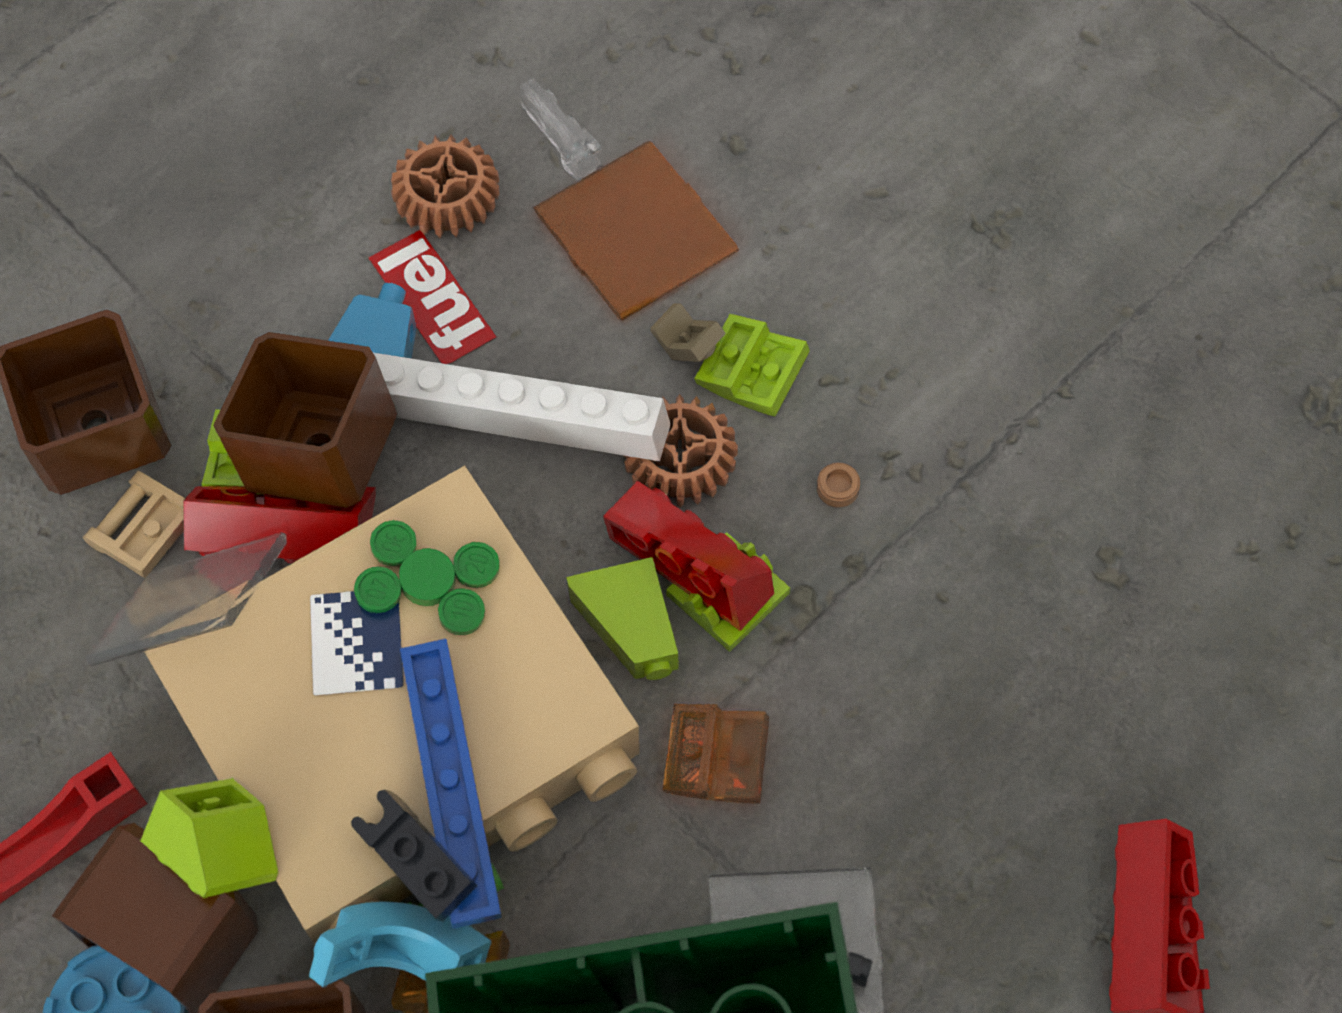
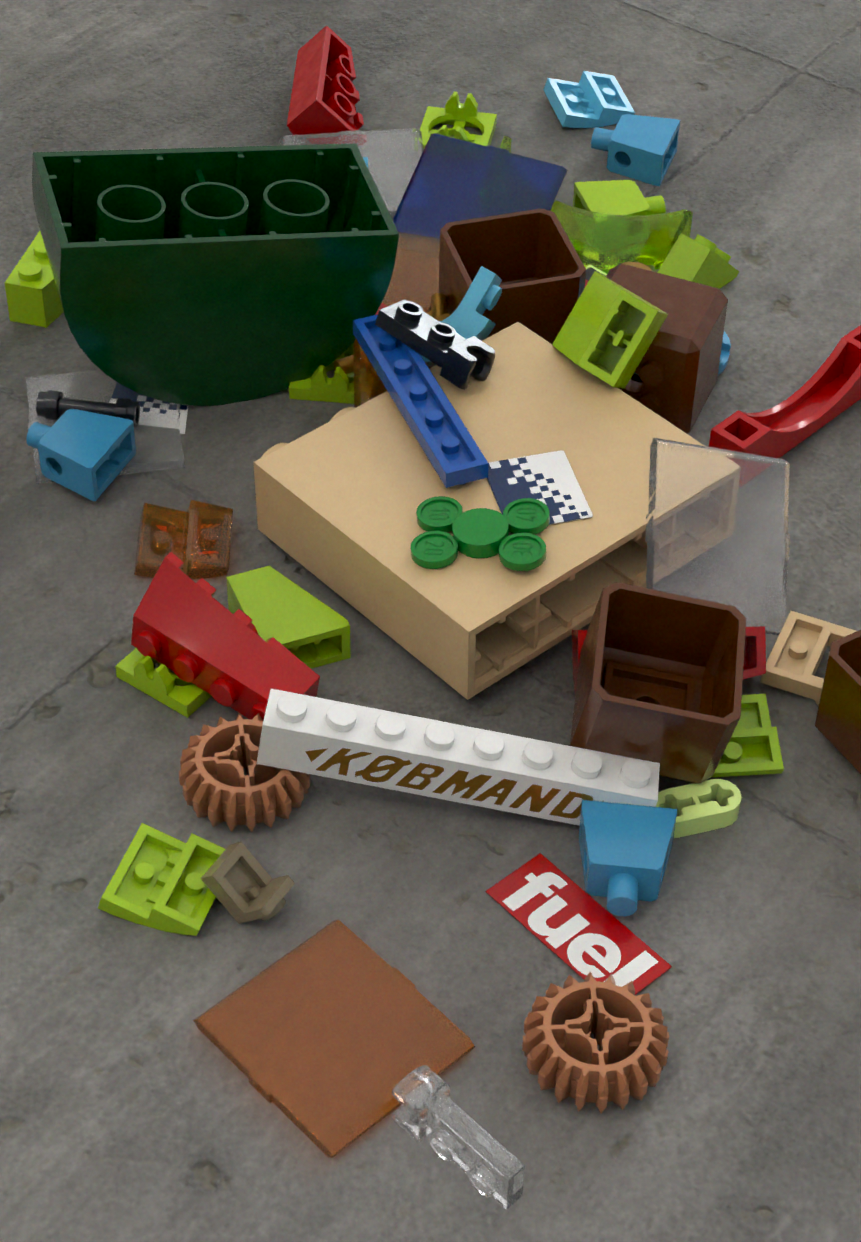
camera: 170 degrees right, 20 degrees down
medium nougat tile [817,463,860,508] -> none
none -> dark azure torso [26,409,136,501]

